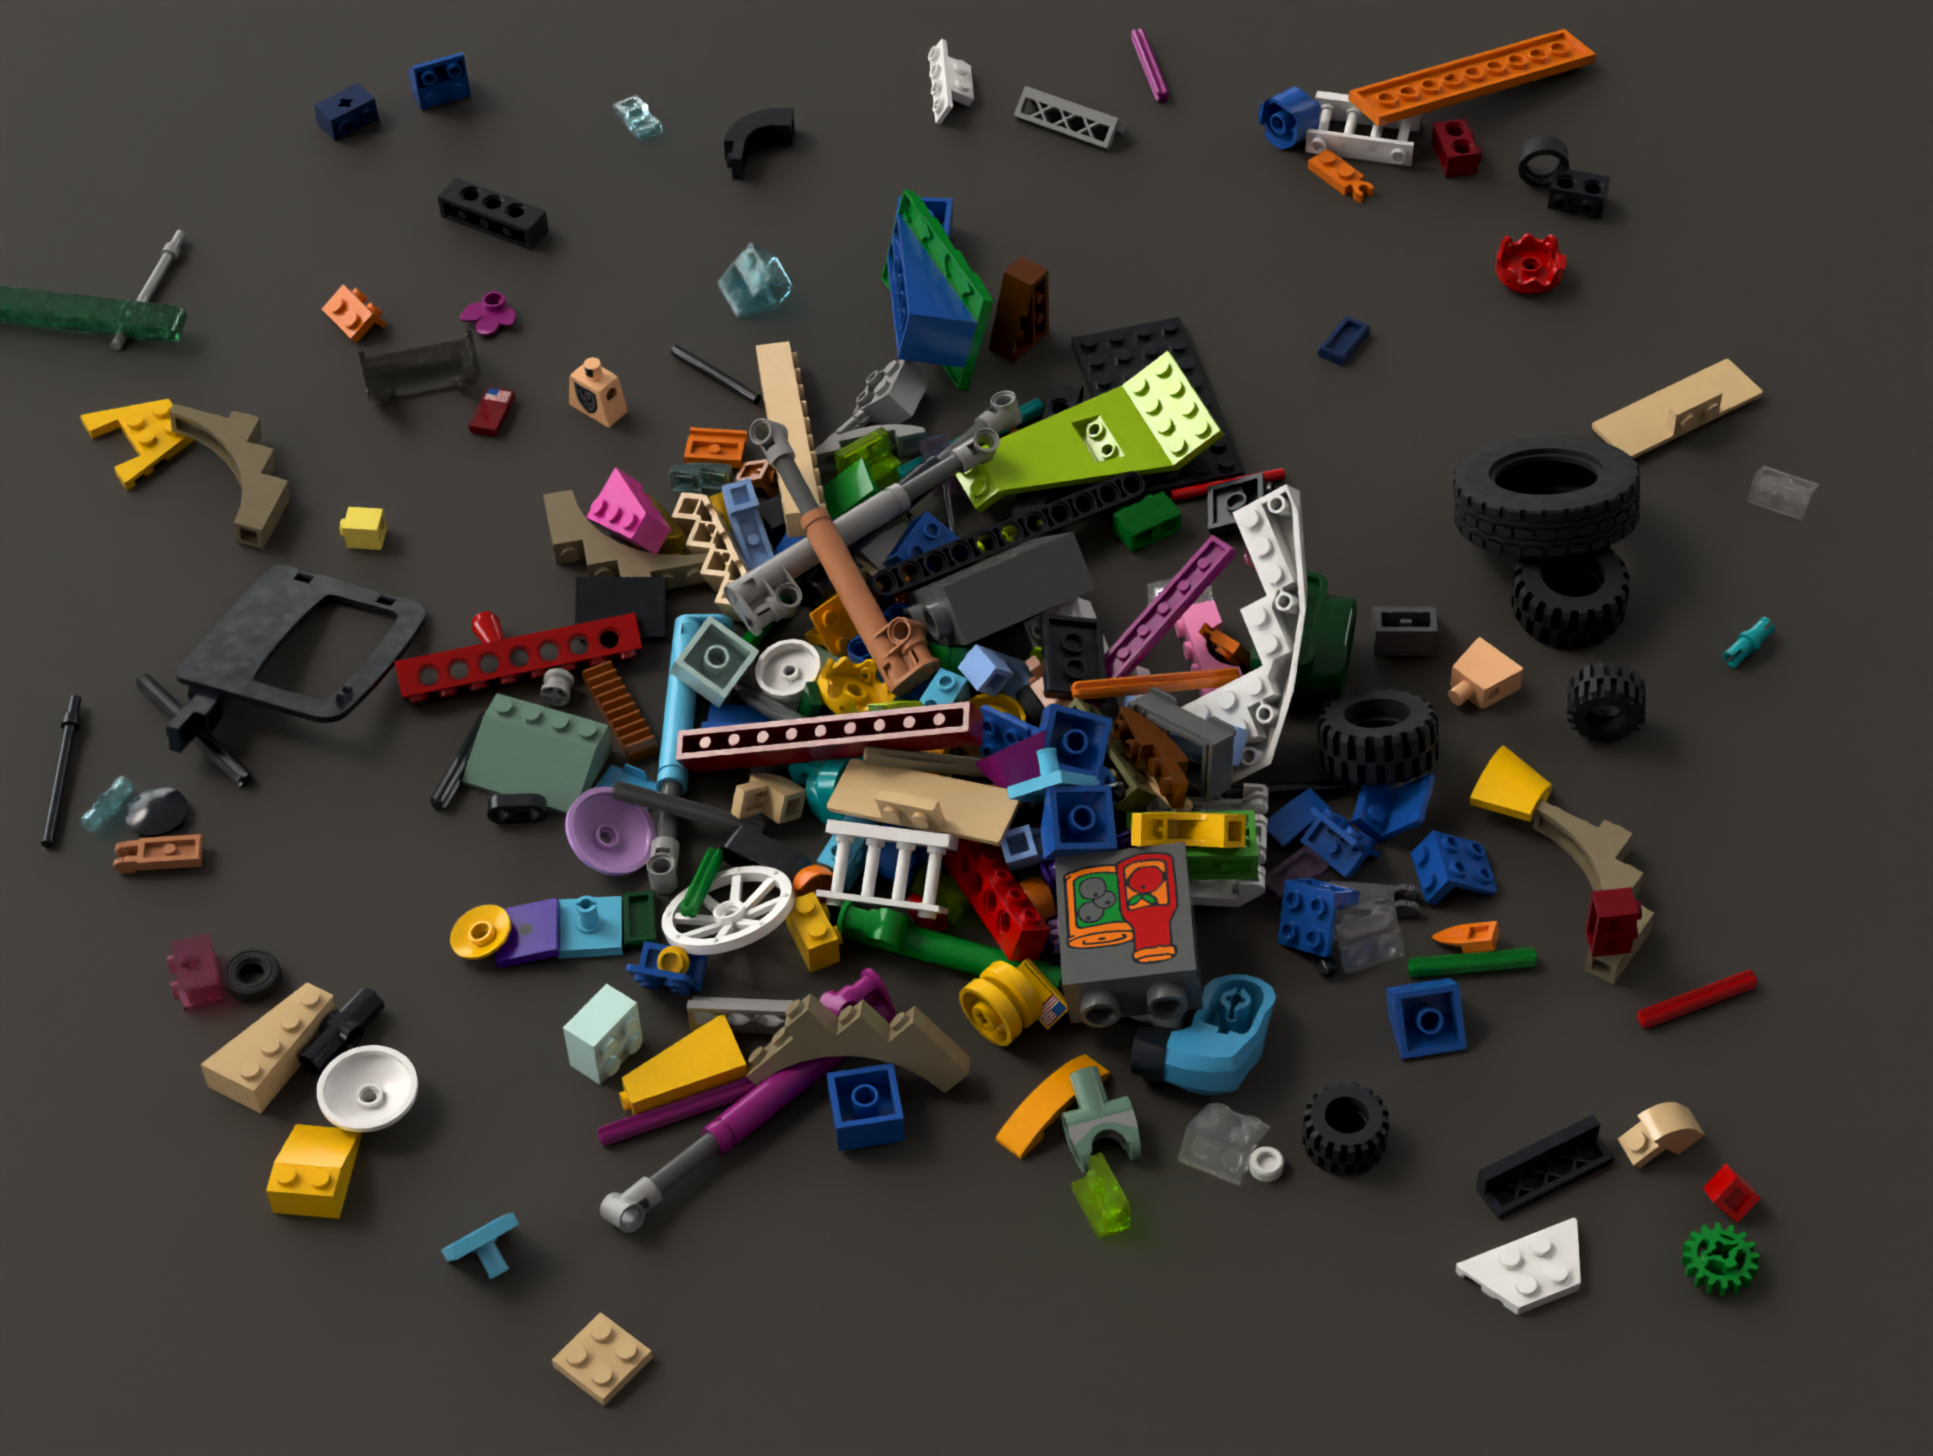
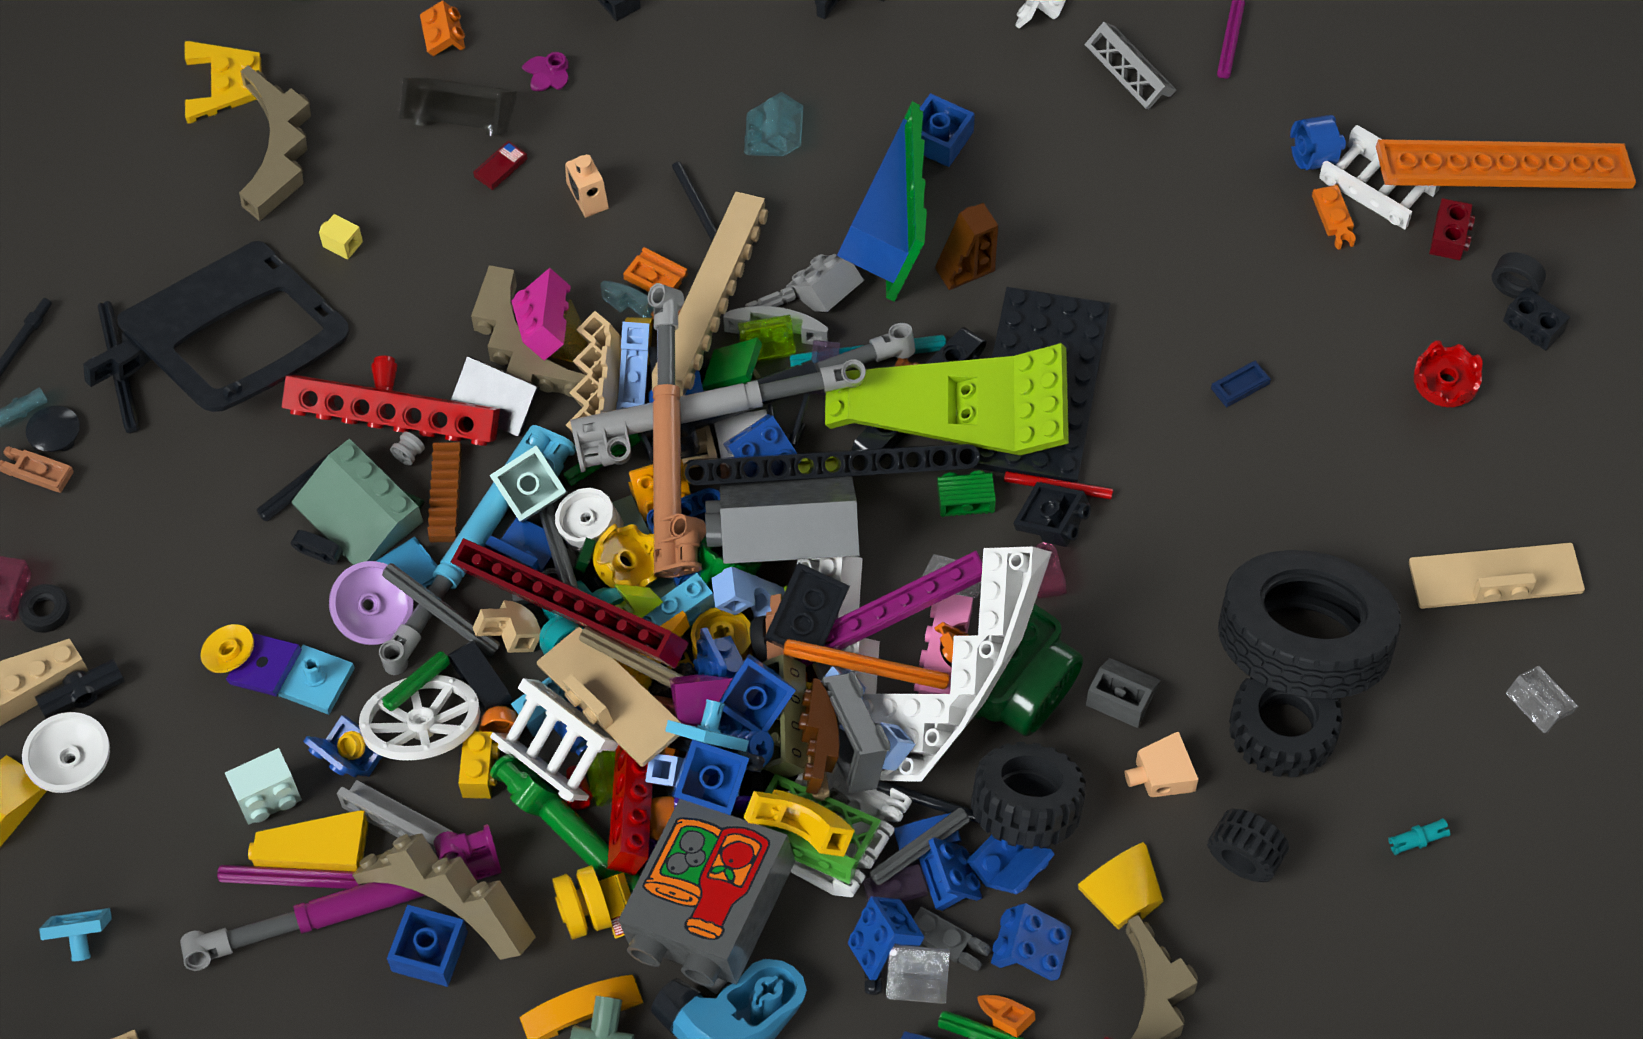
camera: 25 degrees right, 10 degrees up
dark green tile [623,890,657,951] -> none
none -> dark grey axle [870,808,970,885]

